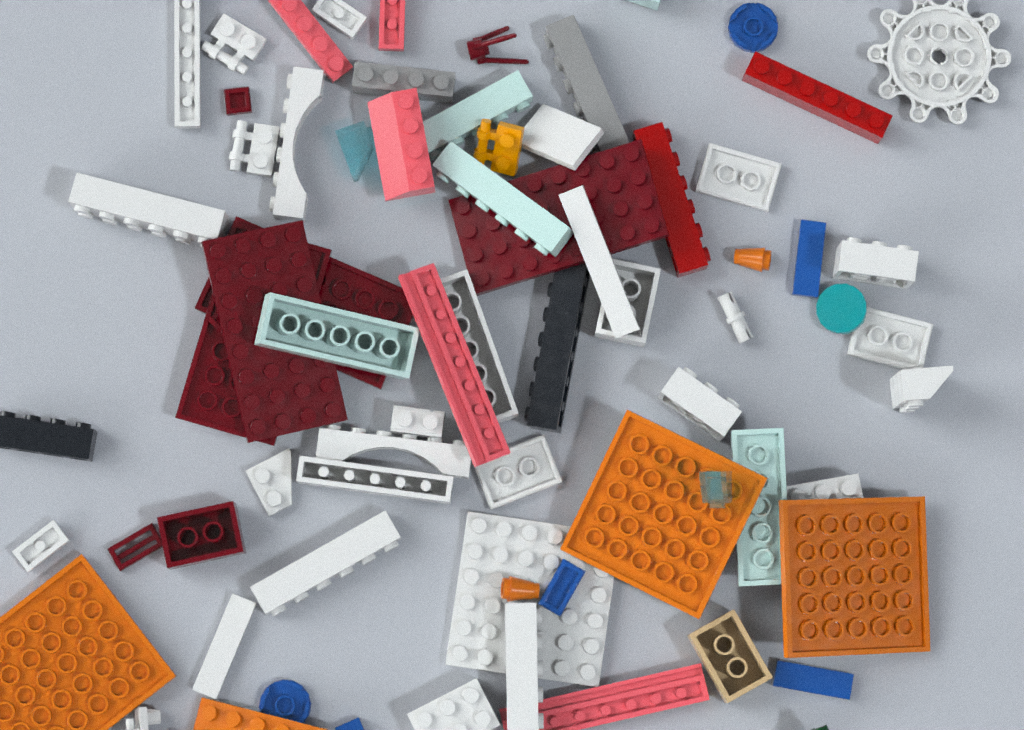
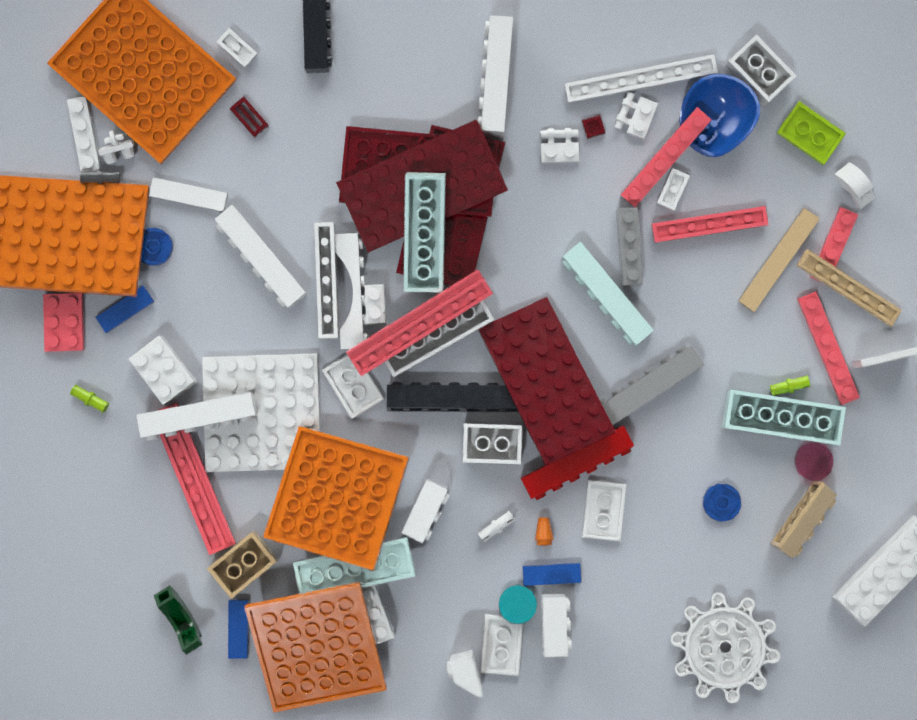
camera: 85 degrees right, 5 degrees up
dark red brick [157,501,246,570] -> none
white wing [246,448,292,517] -> none
white arch [269,67,325,223] -> none
clear light blue slope [335,121,374,182] -> none
coral slope [367,88,435,202] -> none
light aqua brick [433,141,574,257] -> none
dark red plant [467,26,529,65] -> none
light orange plate [473,119,525,176] -> none
orange cone [501,576,540,602] -> none
white tile [521,104,604,171] -> none
blue tile [538,559,586,616] -> none
white tile [559,185,640,339] -> none
clear light blue slope [699,471,732,508] -> none
red brick [742,51,893,144] -> none

